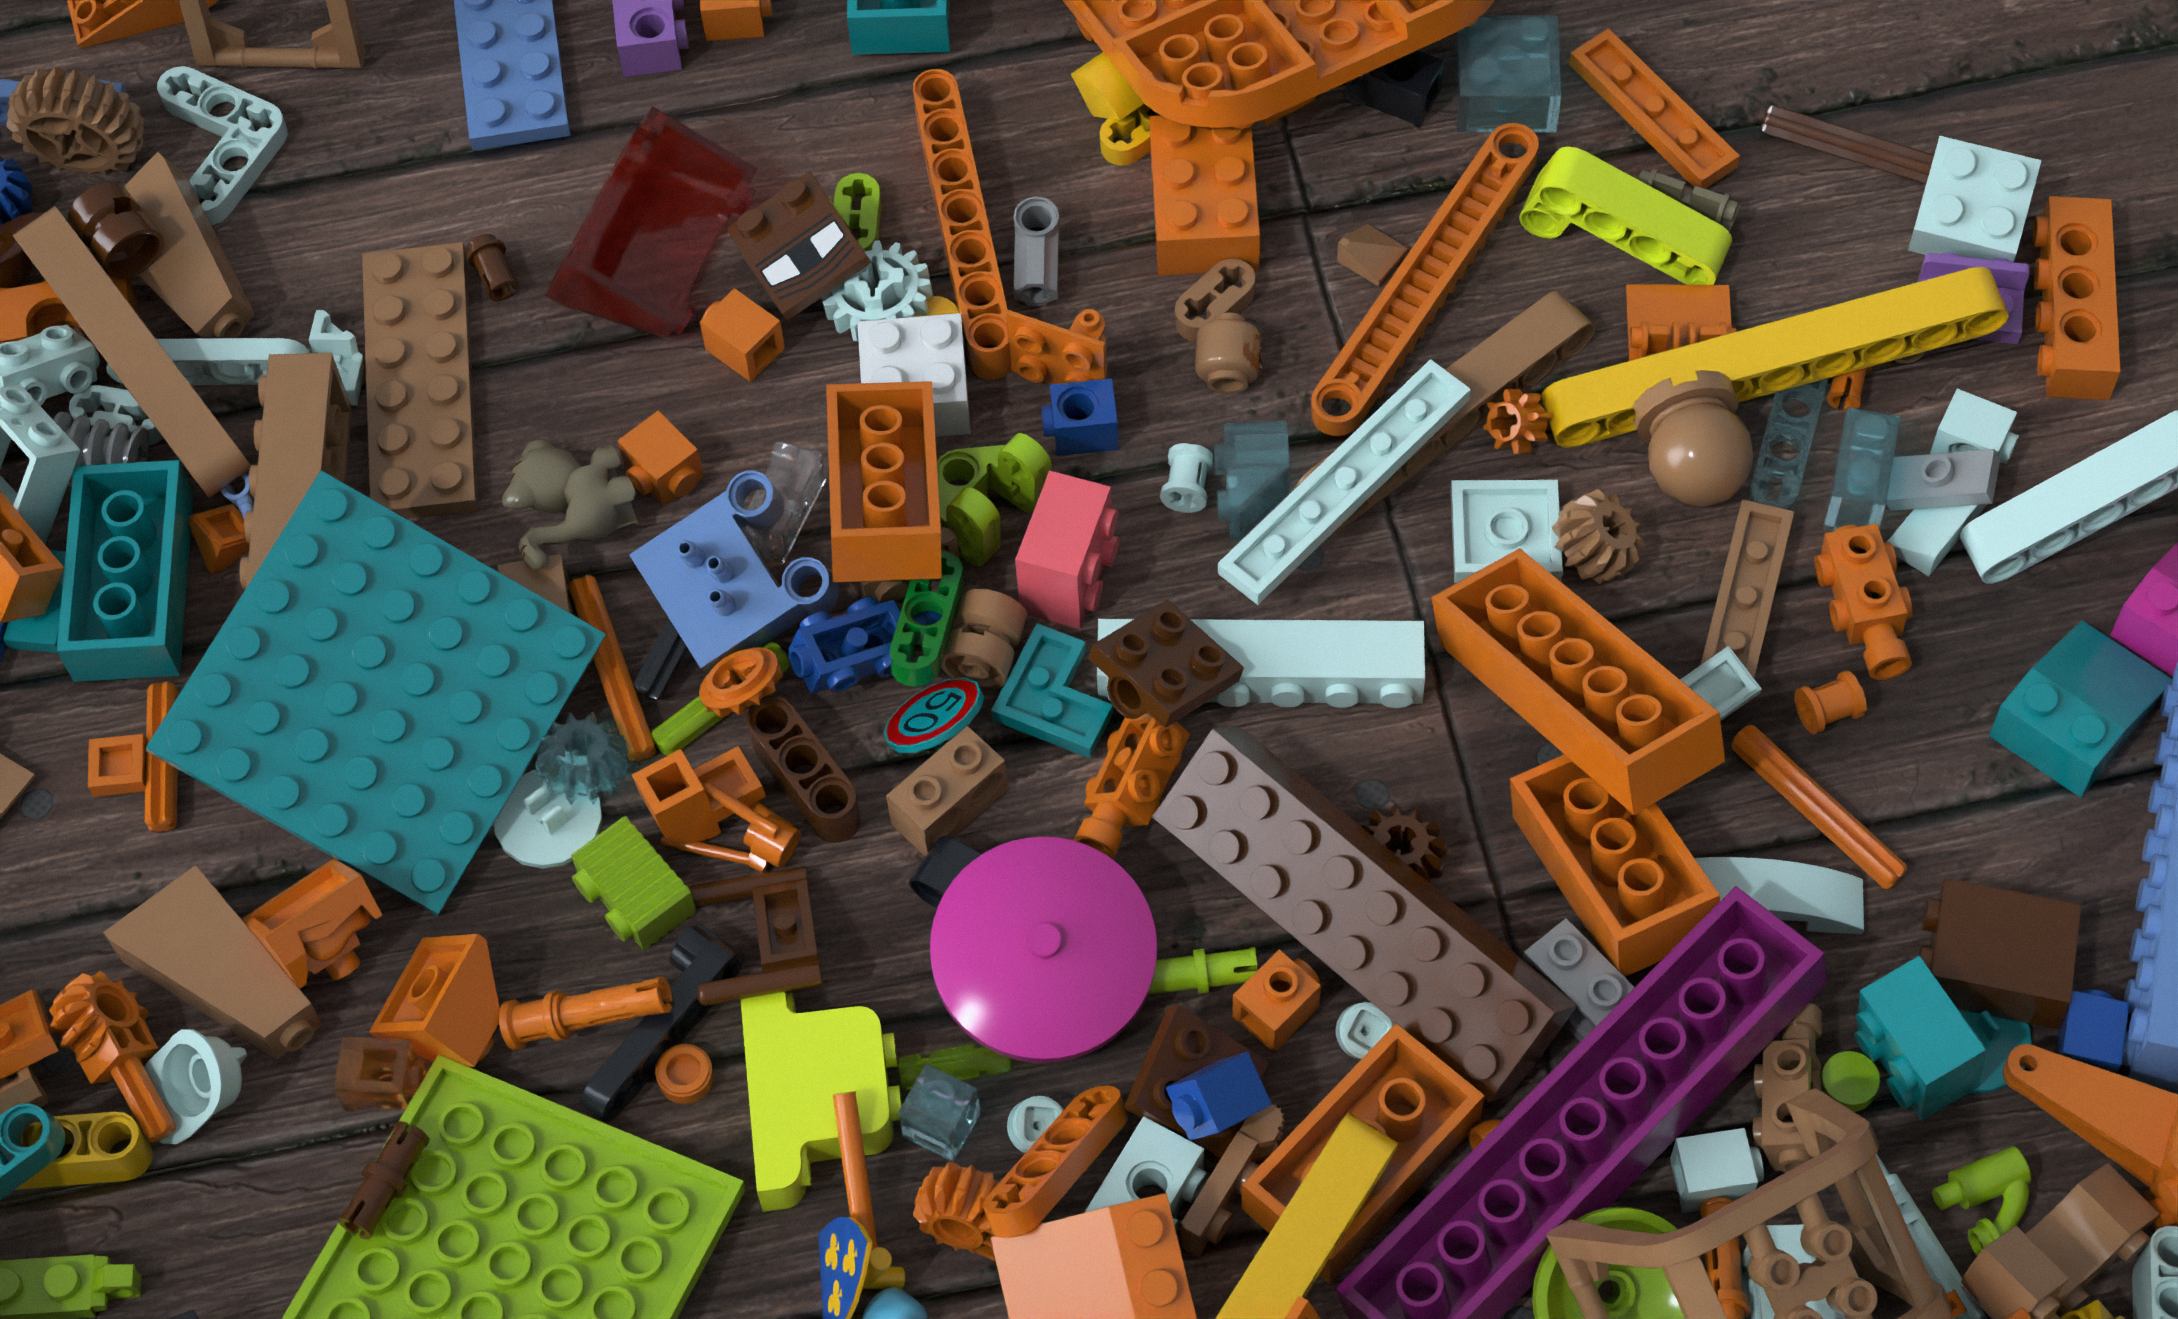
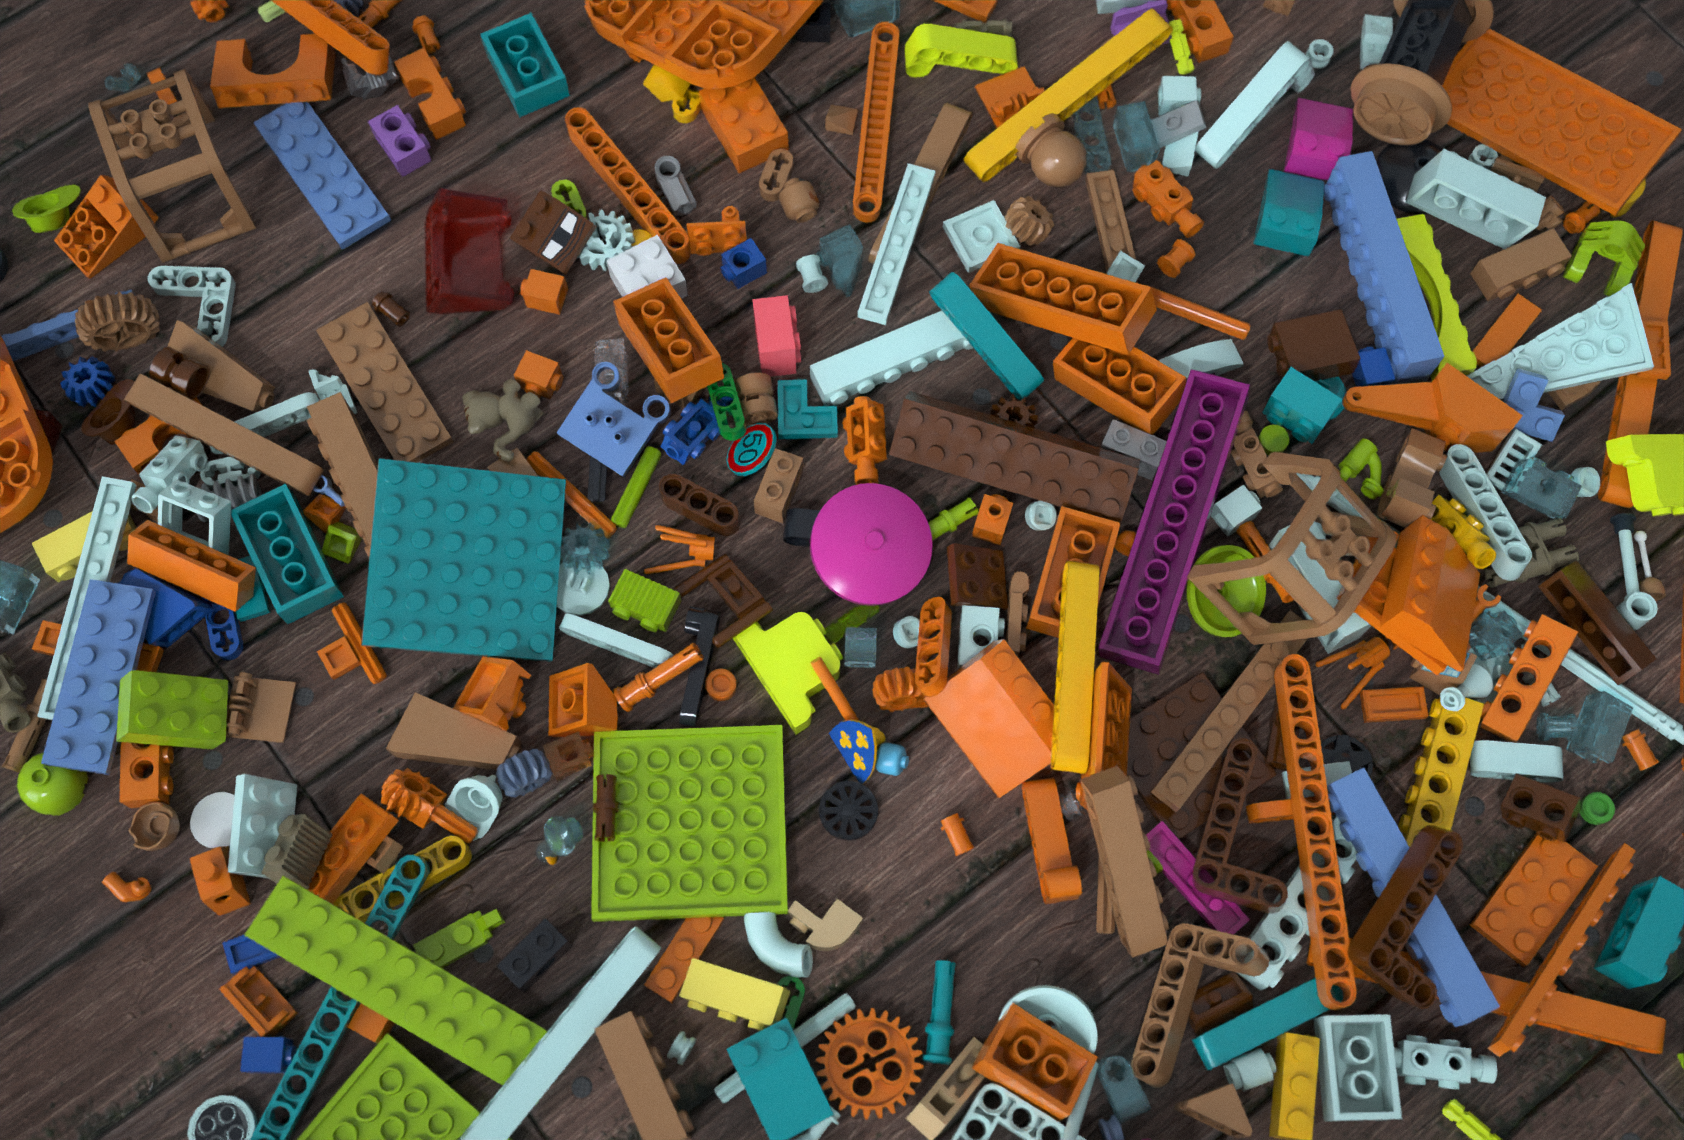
camera: 30 degrees left, 10 degrees up
orange brick [631,746,766,844] -> none
orange gear [699,647,783,718] -> none
lime piece [937,433,1052,567] -> none
reddish brown plate [1088,599,1244,728] -> none
blue brick [1165,1051,1272,1141] -> none
orange gear [1483,389,1552,454] -> none
none -> lime slope [322,522,362,564]
none -> sand blue gear [496,749,553,797]
none -> clear light blue animal [535,816,583,865]
none -> light aqua beam [559,613,674,668]
none -> teal beam [929,272,1044,400]
none -> neon yellow axle [1168,20,1195,75]

